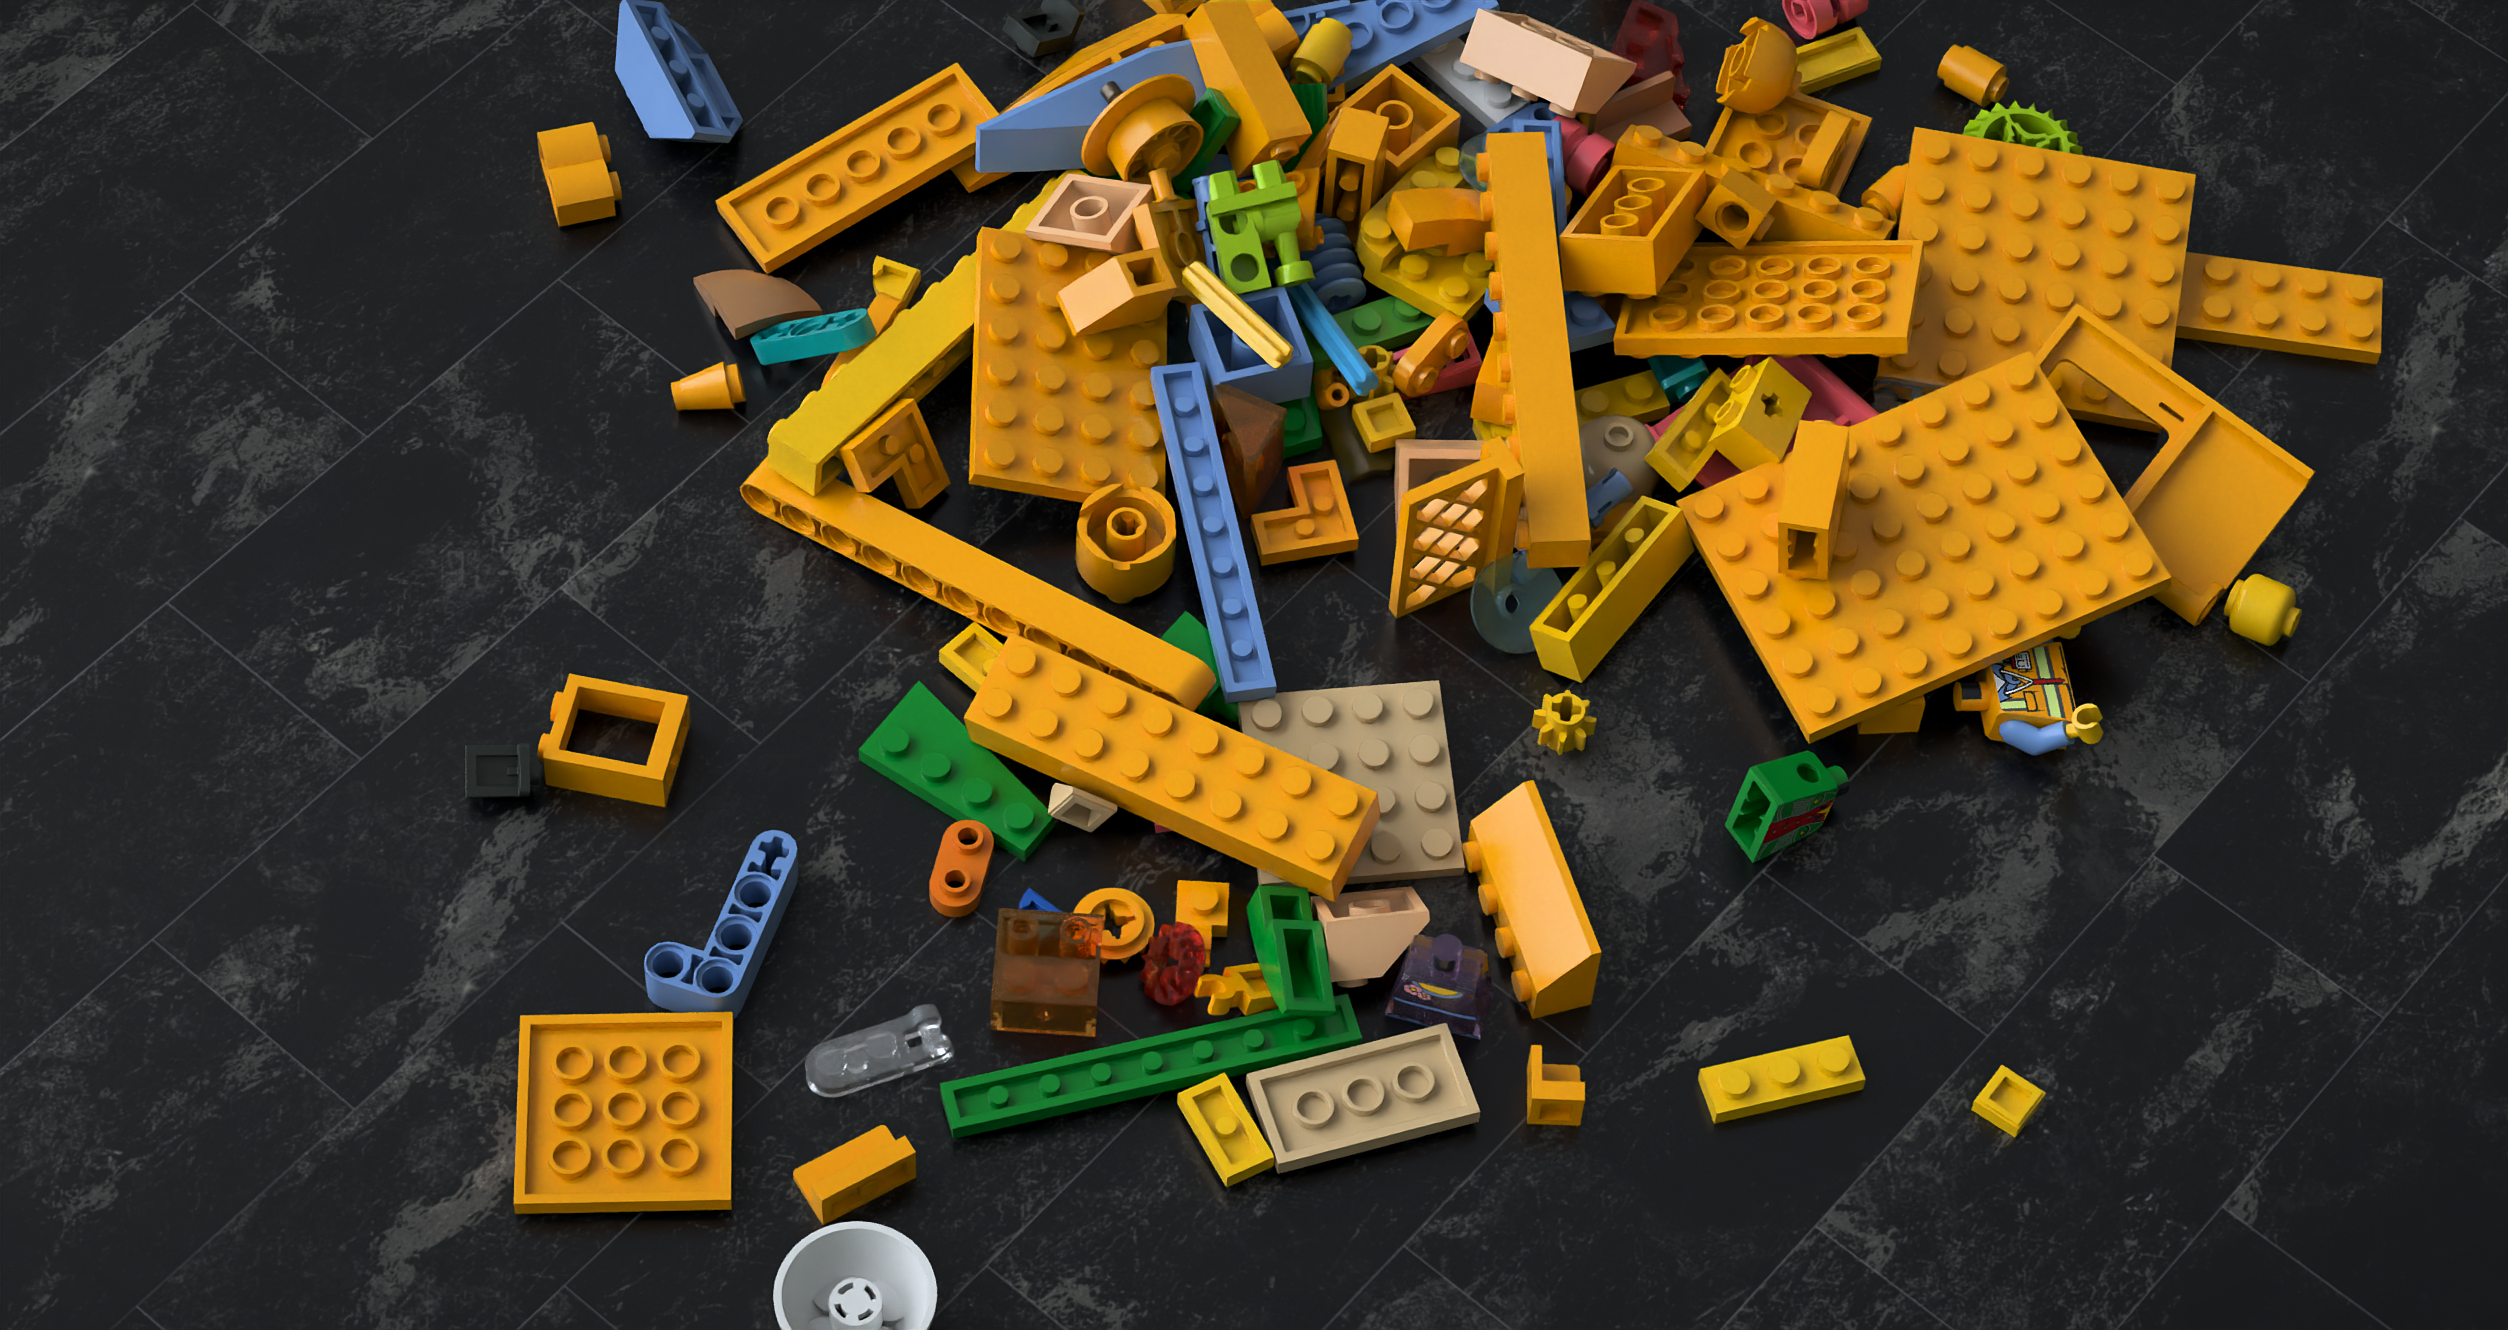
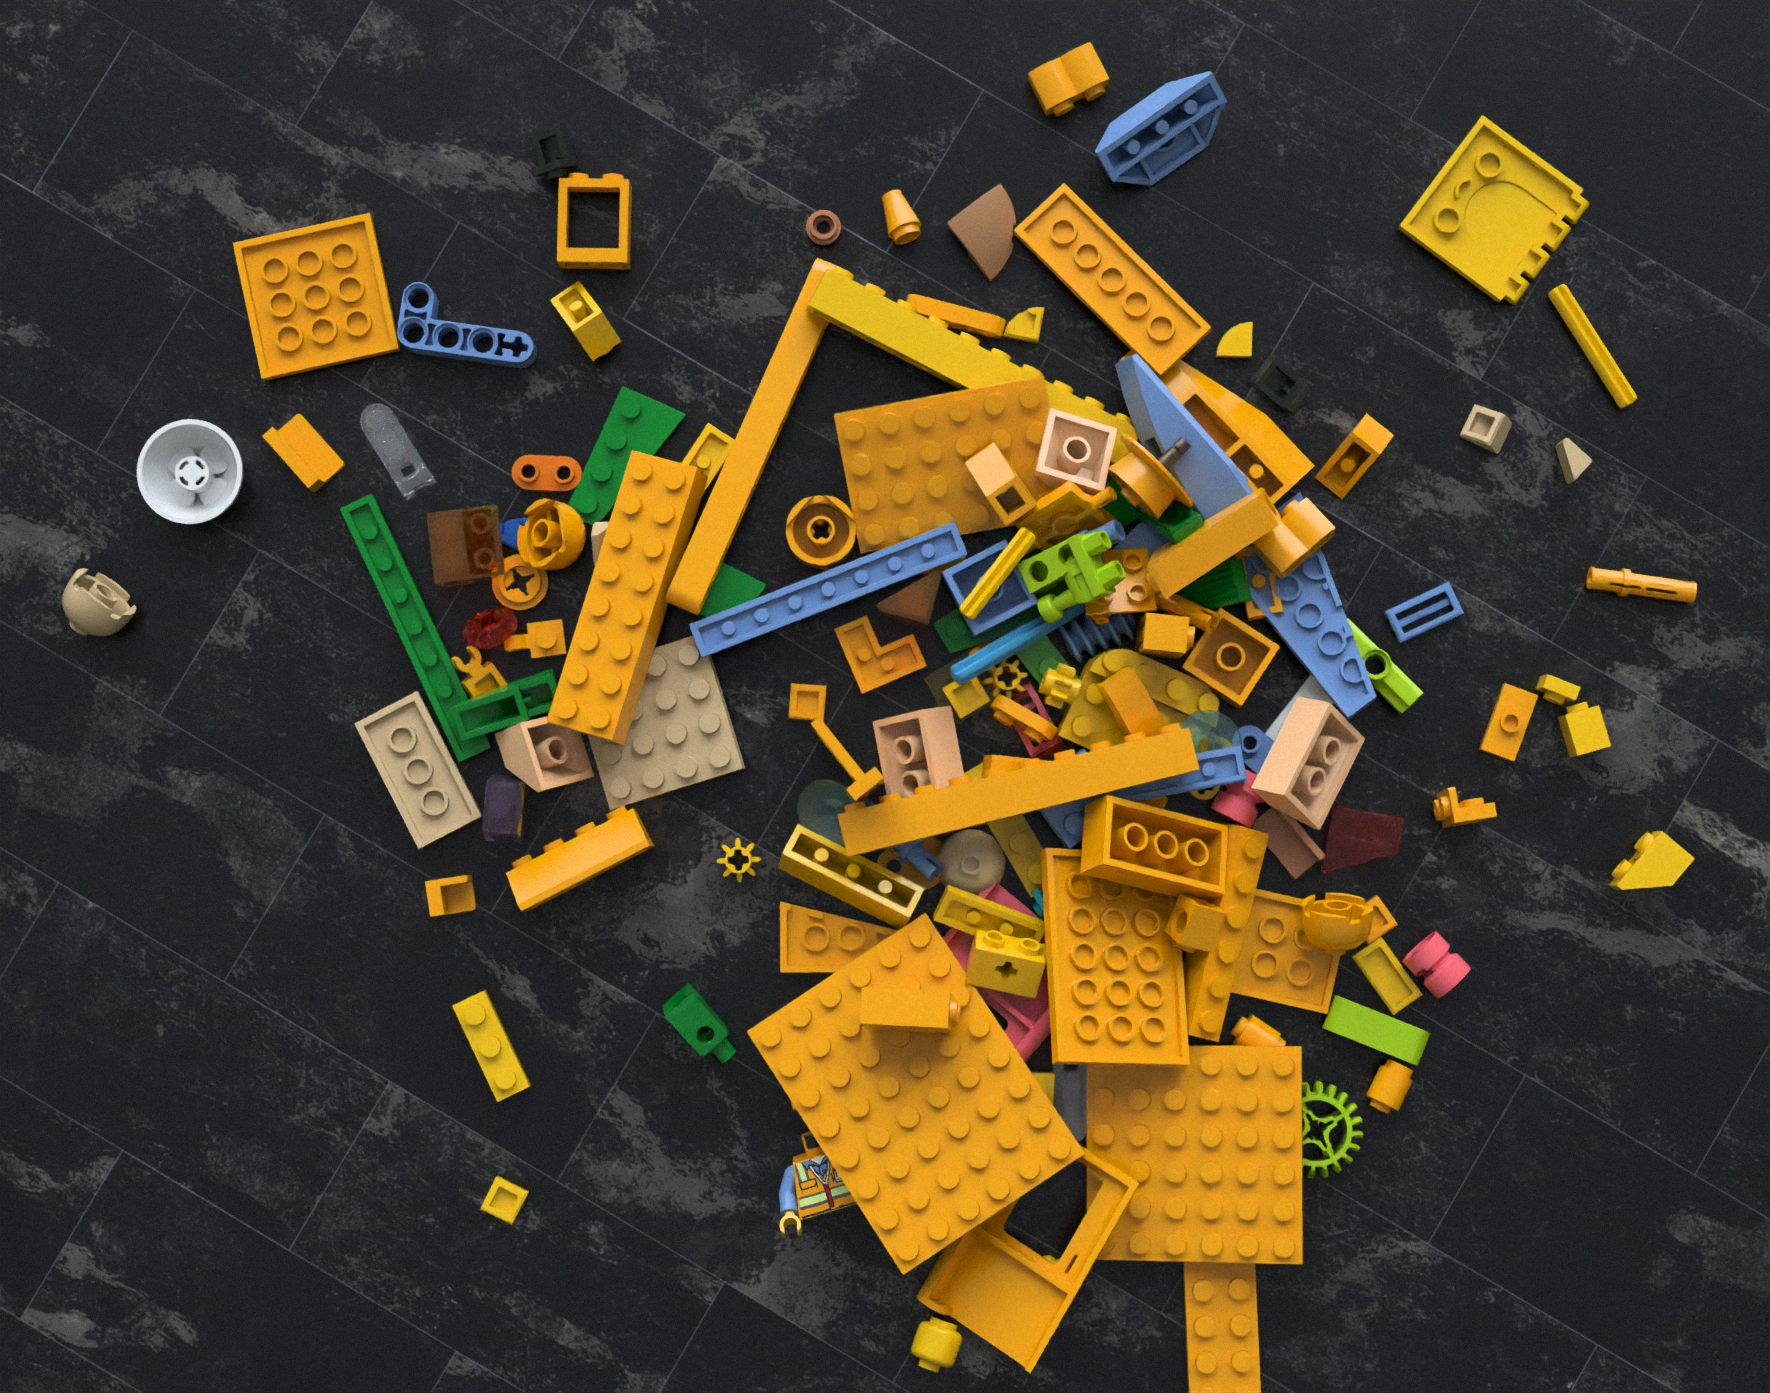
camera: 85 degrees right, 30 degrees up
teal beam [750,308,877,365] -> none
light orange plate [838,398,951,509] -> none
yellow plate [1177,1073,1274,1188] -> none
yellow brick [1290,18,1353,88] -> none
light orange beam [1797,109,1854,190] -> none
none -> light orange cylinder [517,498,585,571]
none -> yellow slope [550,281,621,361]
none -> light orange wing [780,901,898,973]
none -> light orange tile [789,683,827,722]
none -> nougat plate [806,210,841,245]
none -> yellow gear [1038,663,1082,709]
none -> yellow tile [1216,322,1253,359]
none -> lime beam [1322,995,1431,1066]

